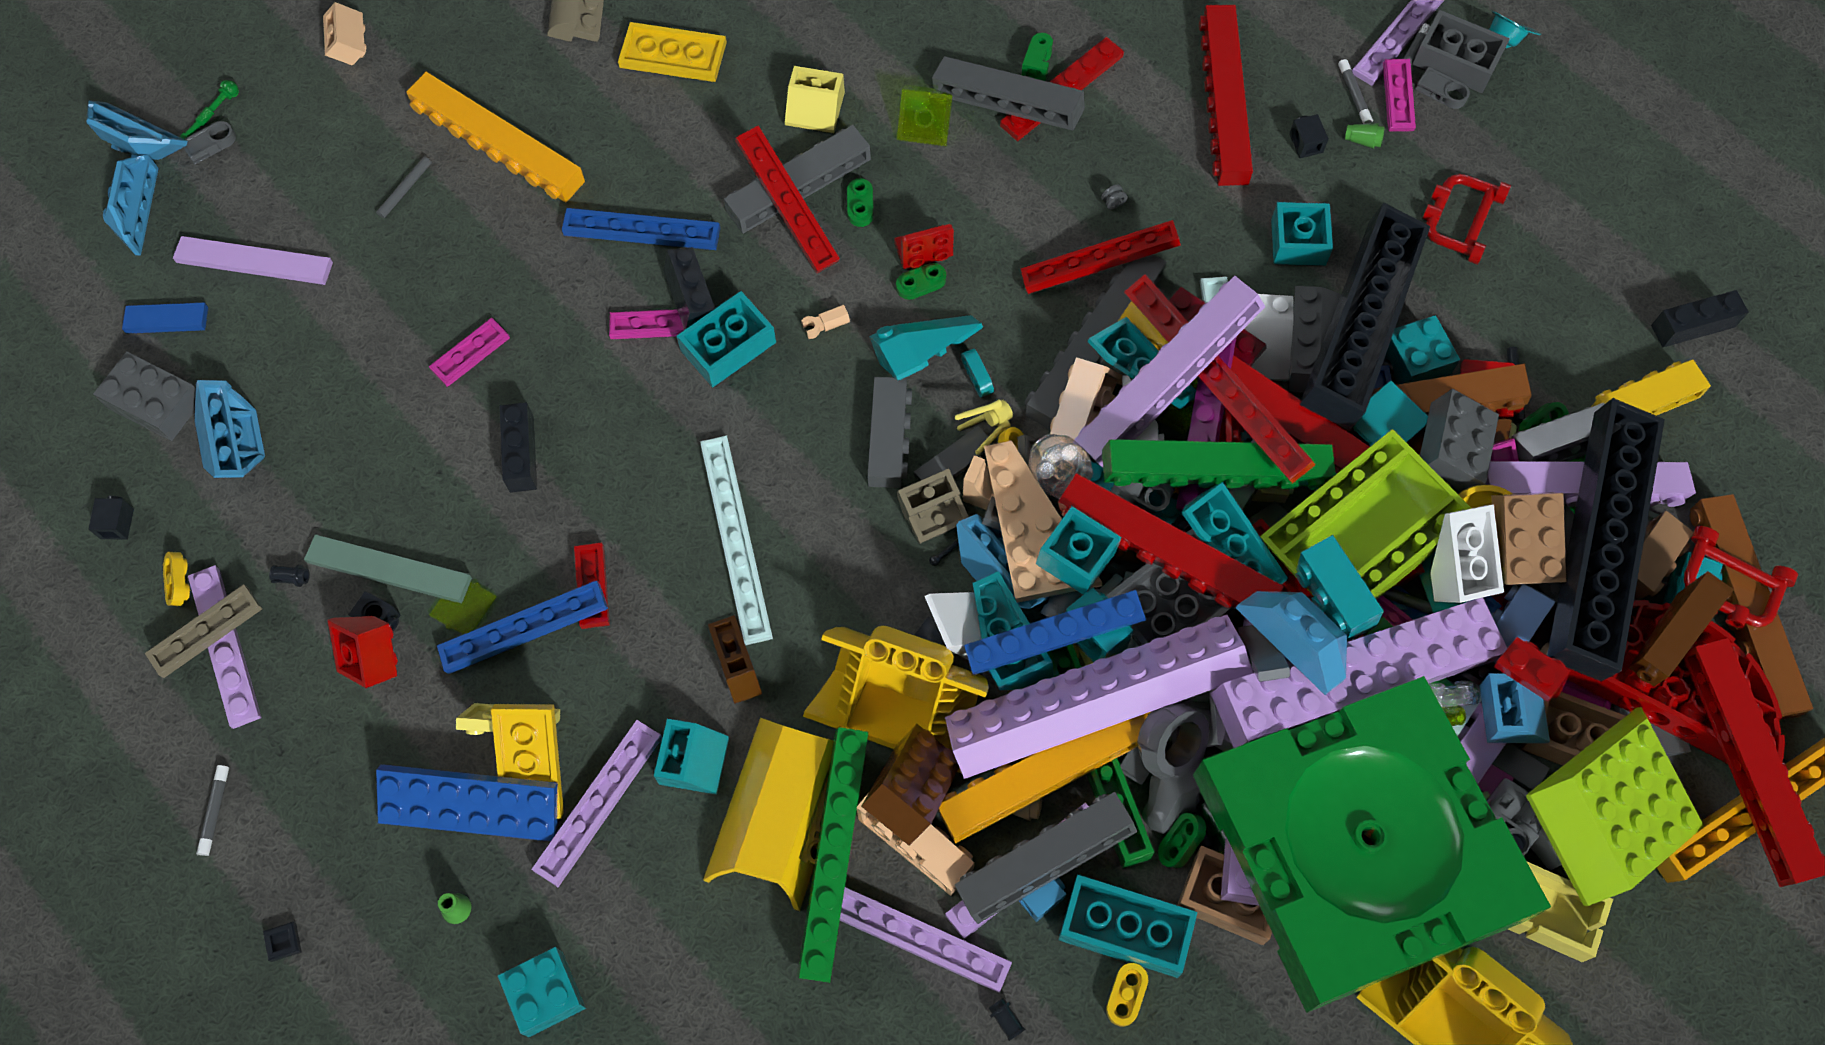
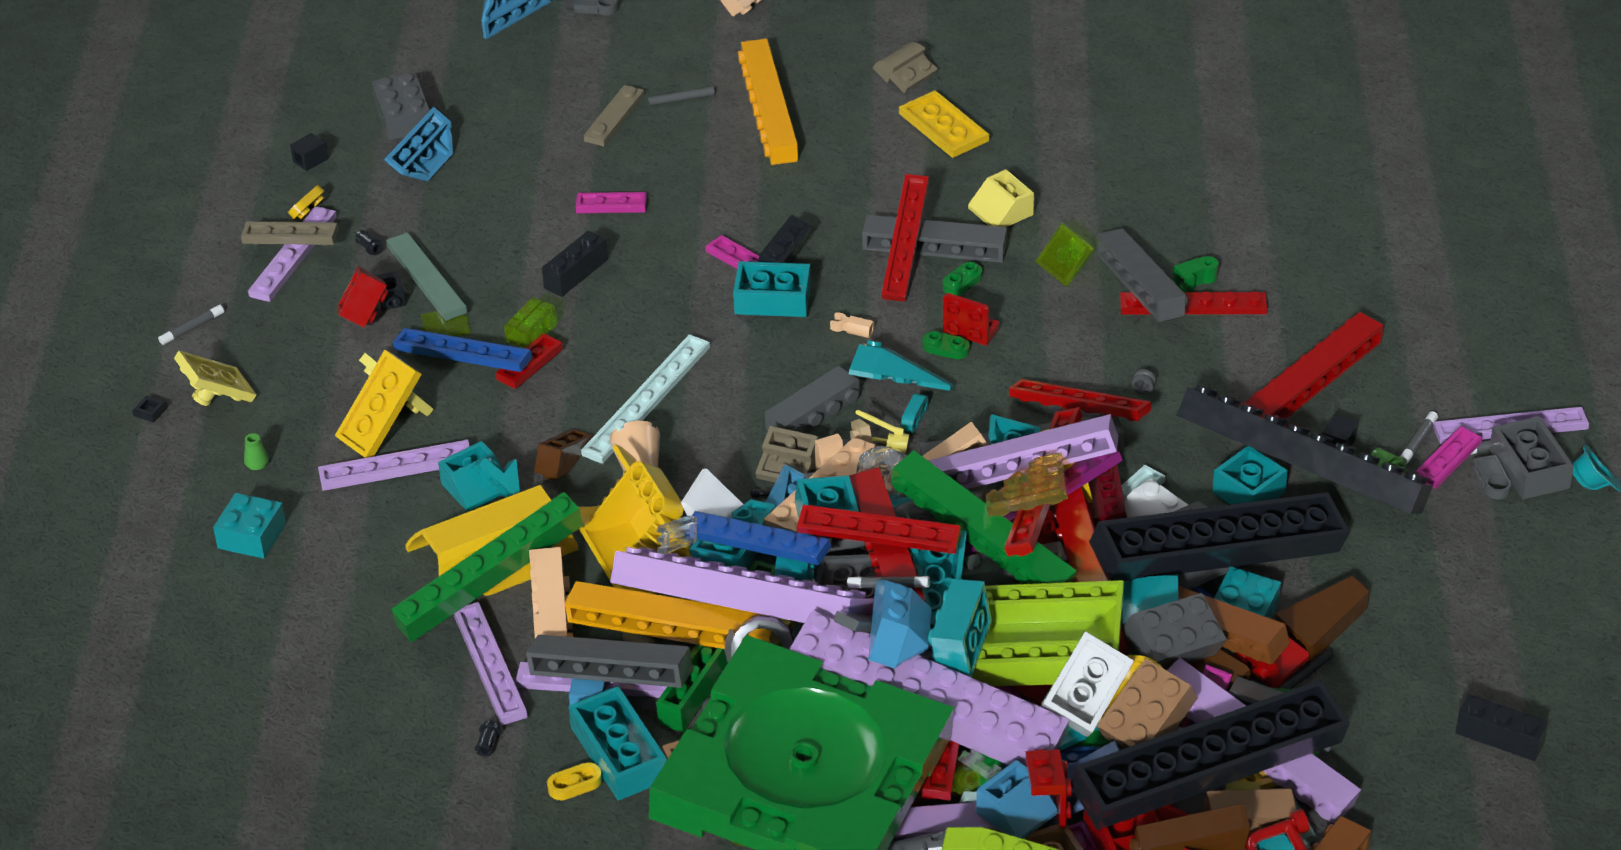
camera: 45 degrees right, 25 degrees down
blue tile [122,303,208,334] -> none
lavender tile [173,236,333,285] -> none
blue plate [376,764,558,841] -> none
blue plate [562,208,720,250] -> none
reddish brown brick [861,724,959,846] -> none
red bar [1422,174,1511,265] -> none
yellow brick [1591,359,1711,416] -> none
none -> light yellow plate [174,351,257,406]
none -> teal slope [471,457,520,498]
none -> clear neon green brick [504,297,557,349]
none -> dark tan plate [584,85,644,146]
none -> light nougat cone [610,421,660,471]
none -> clear tile [657,515,697,554]
none -> red plate [797,505,961,554]
none -> bar [847,576,930,588]
none -> tan plate [850,419,873,444]
none -> clear yellow plate [986,452,1068,517]
none -> black brick [1176,385,1433,514]
none -> reddish brown slope [1275,575,1369,663]

